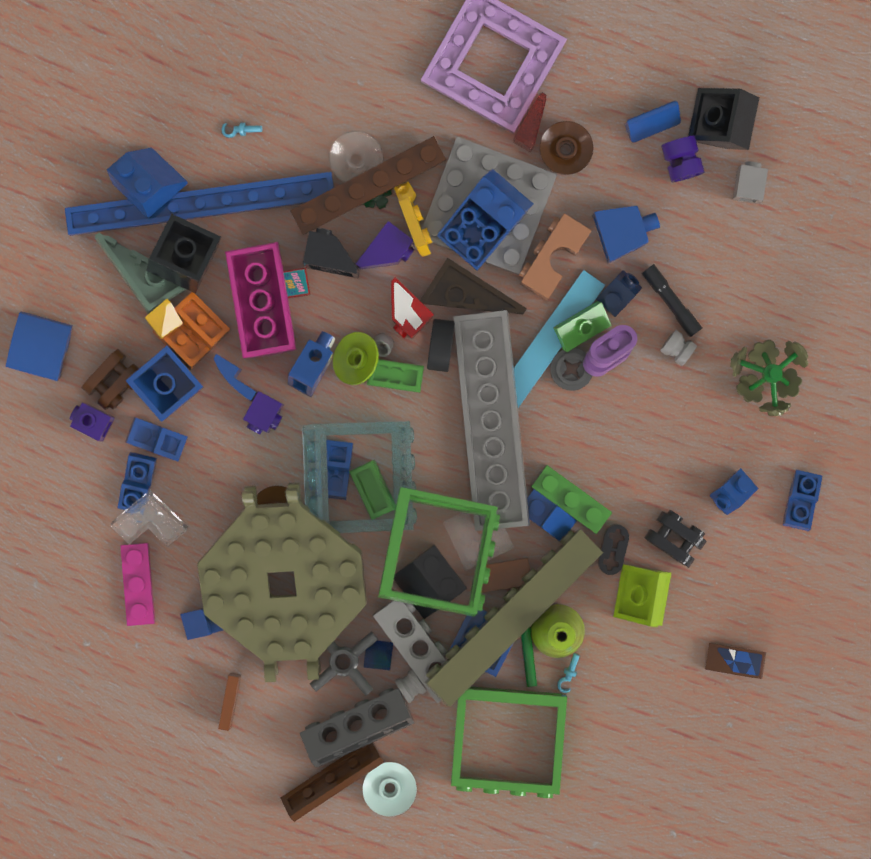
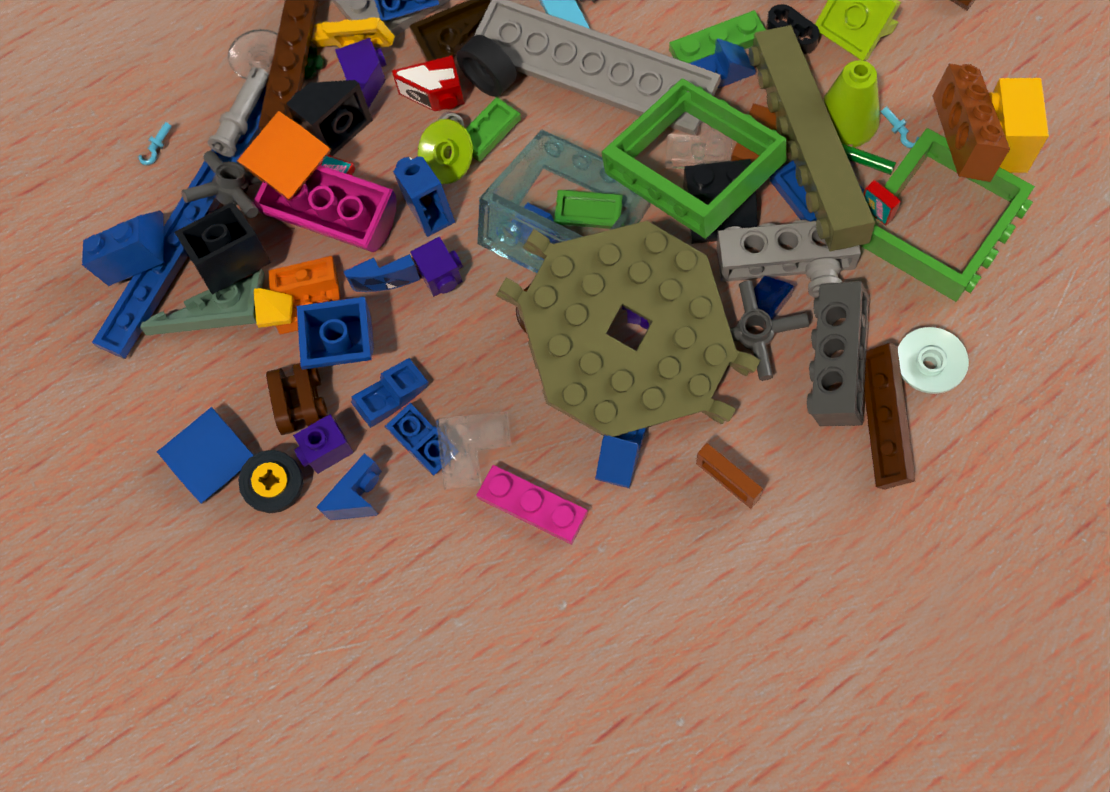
camera: 45 degrees left, 20 degrees down
none -> dark grey bar [182,151,262,218]
none -> light grey pin [207,67,269,157]
none -> orange slope [237,111,331,201]
none -> black wheel [238,450,304,514]
none -> blue slope [316,453,382,521]
none -> tile [863,180,901,226]
none -> dark orange brick [932,63,1010,182]
none -> yellow brick [989,78,1049,173]

